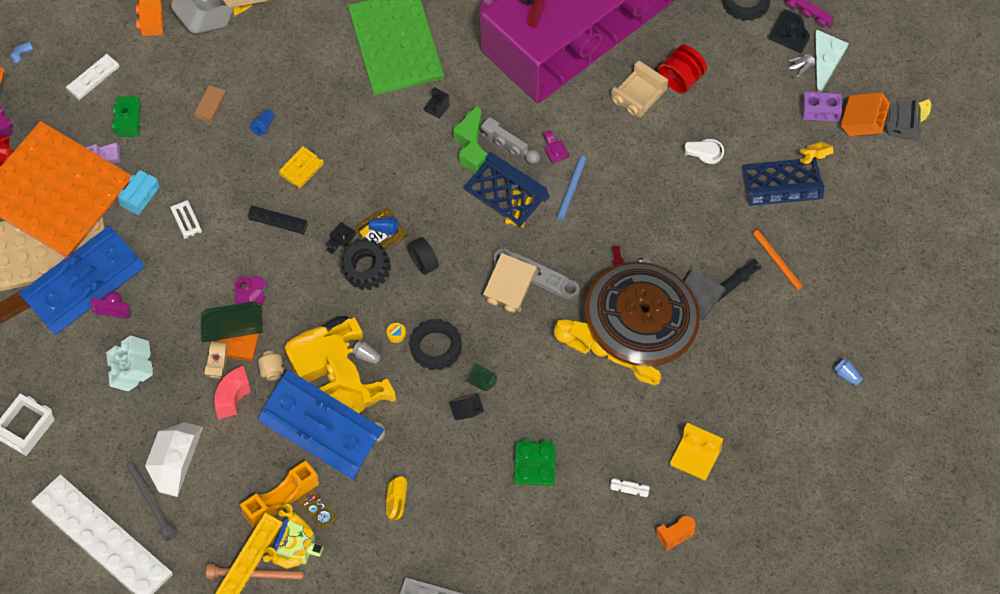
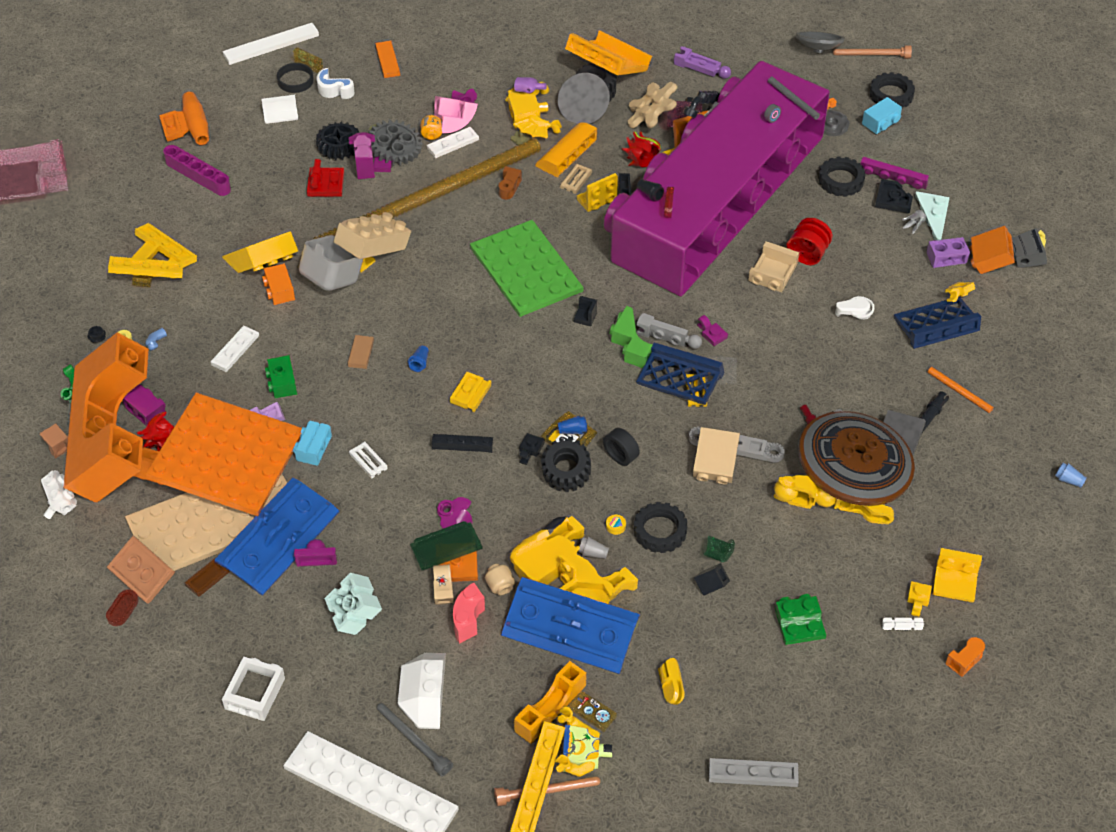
camera: 15 degrees left, 10 degrees down
medium blue bar [557,156,587,220] -> none
none -> yellow plate [907,581,932,617]

